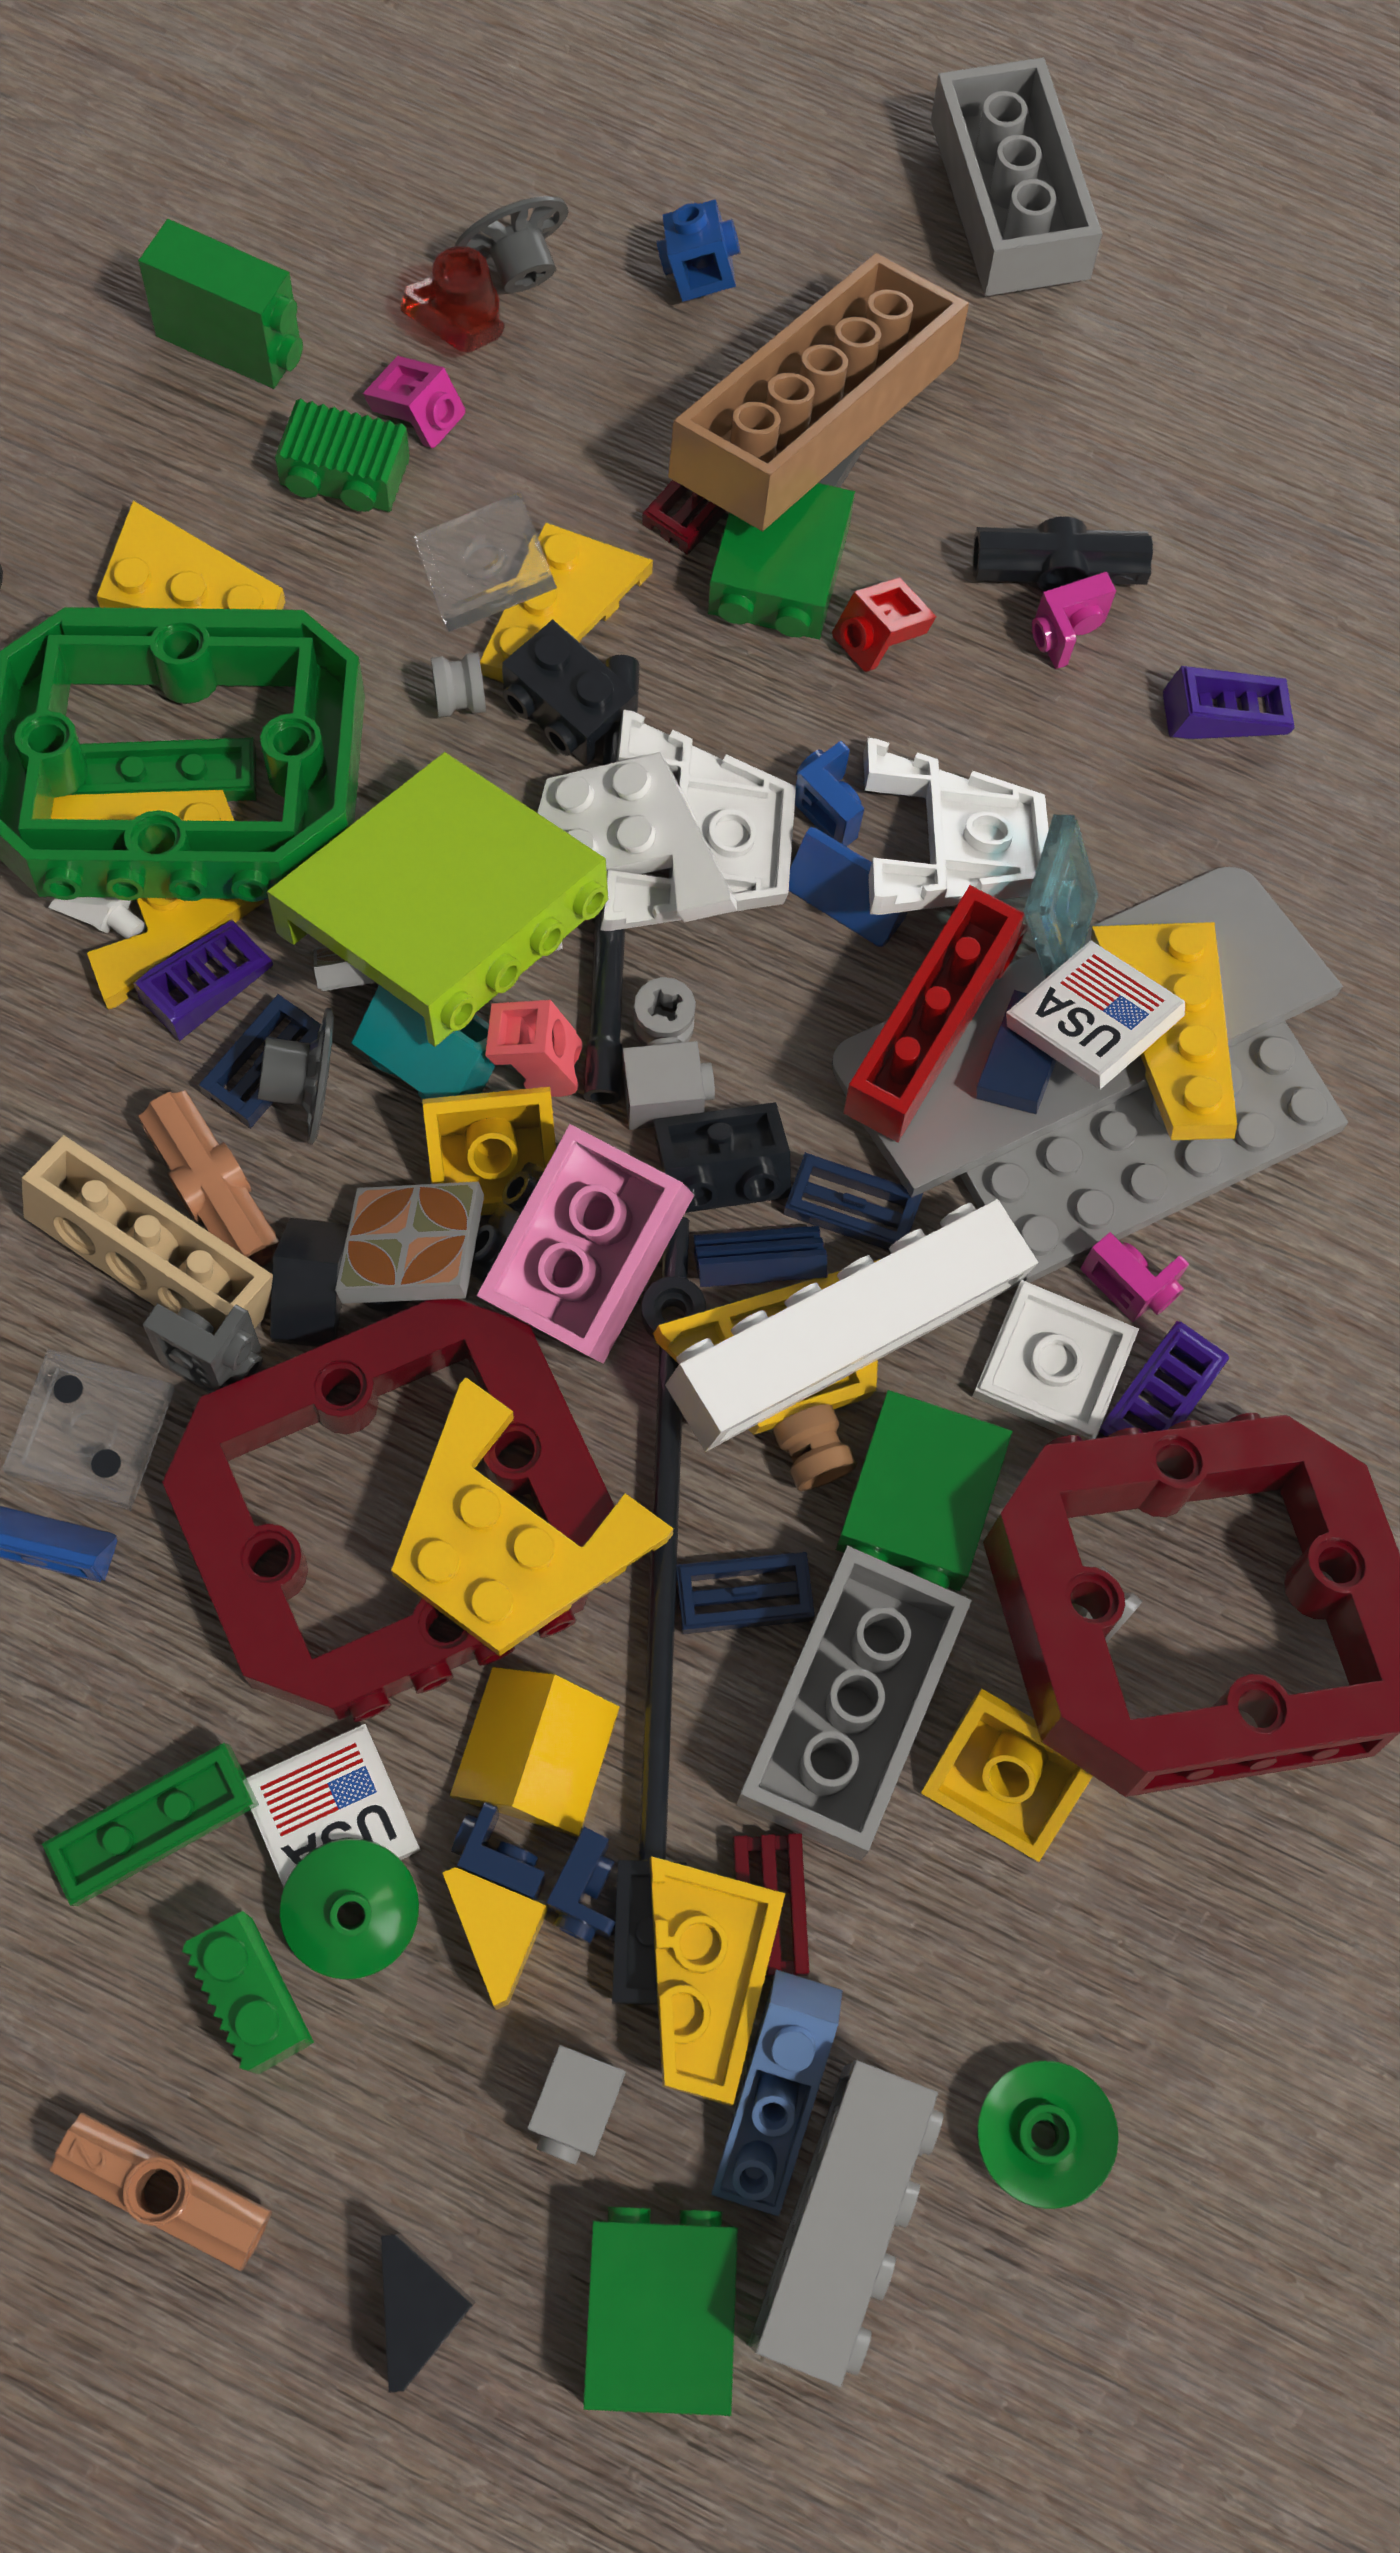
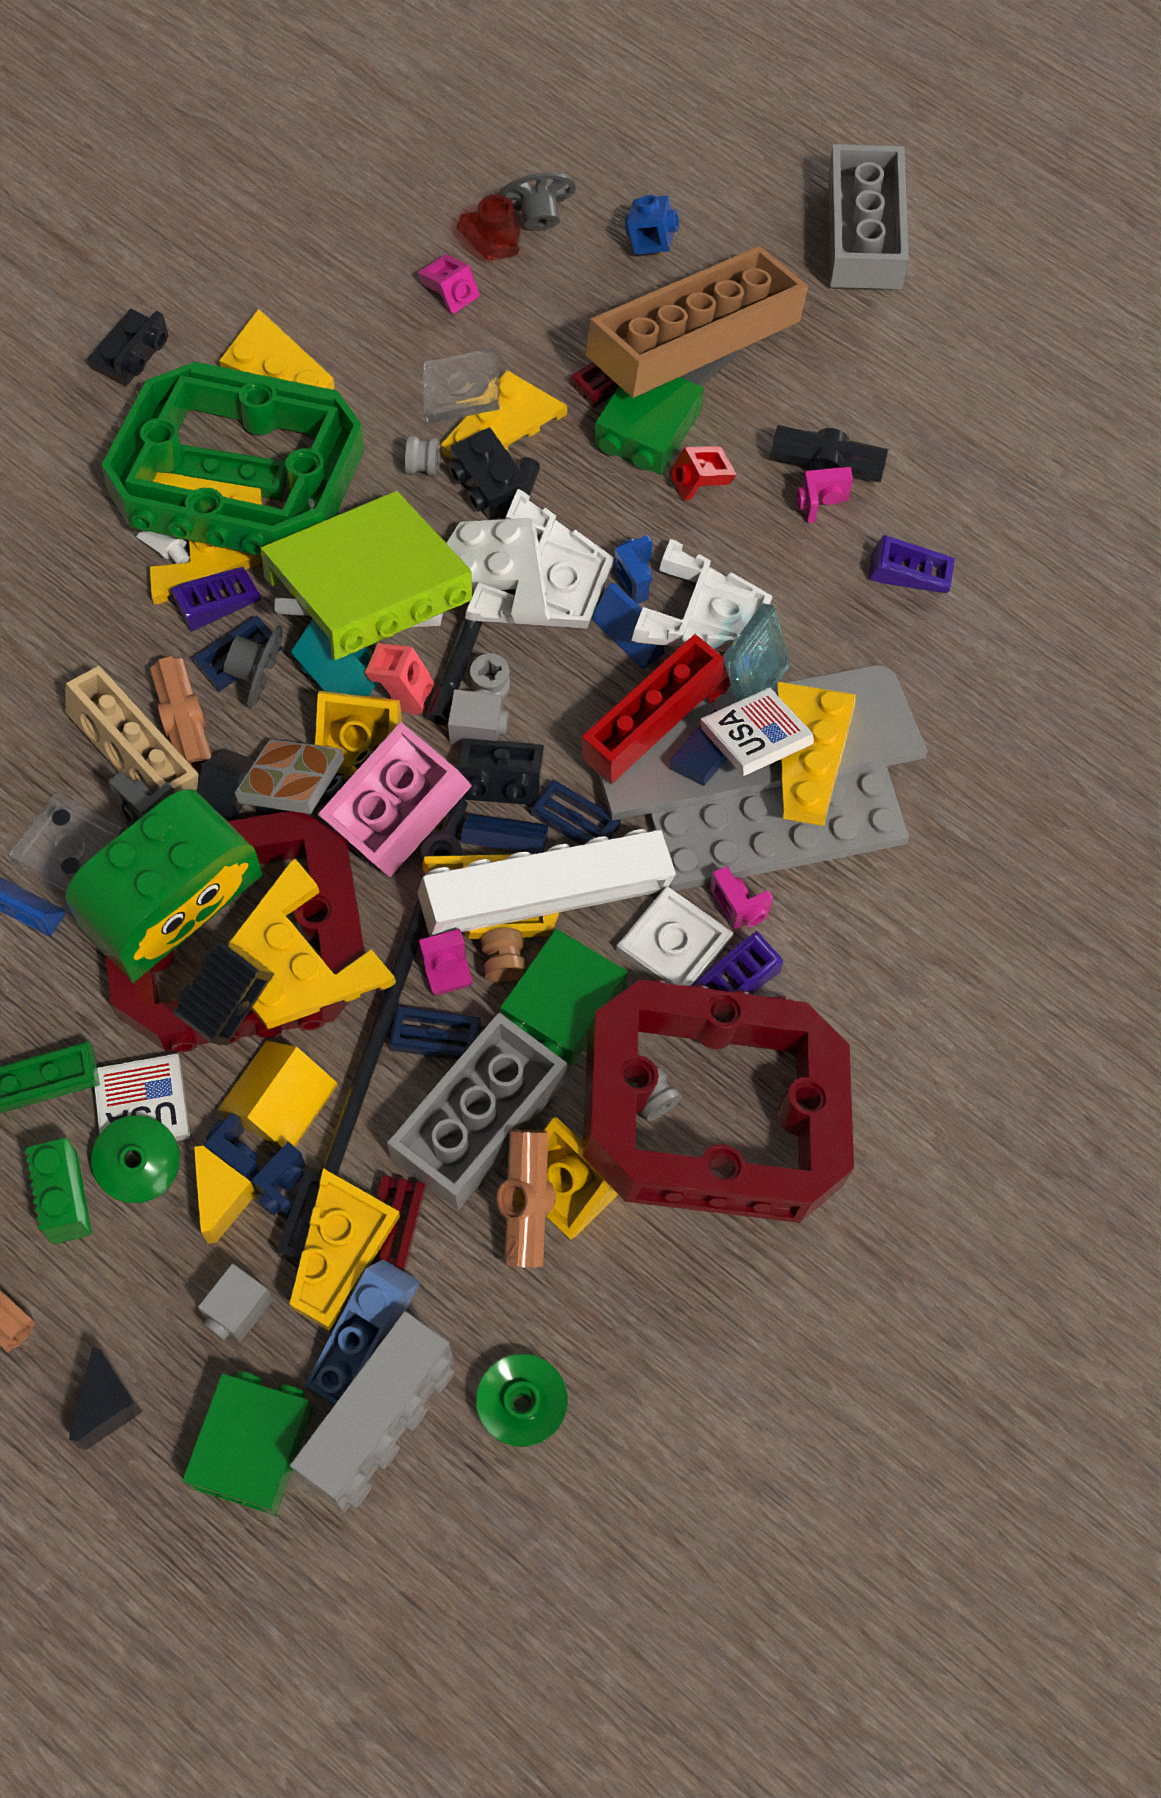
camera: 20 degrees right, 5 degrees down
green brick [138,218,303,389] -> none
green brick [275,398,410,512] -> none
none -> green brick [65,789,263,983]
none -> black brick [173,941,274,1046]
none -> dark pink bracket [419,929,472,996]
none -> nougat piece [497,1129,556,1268]

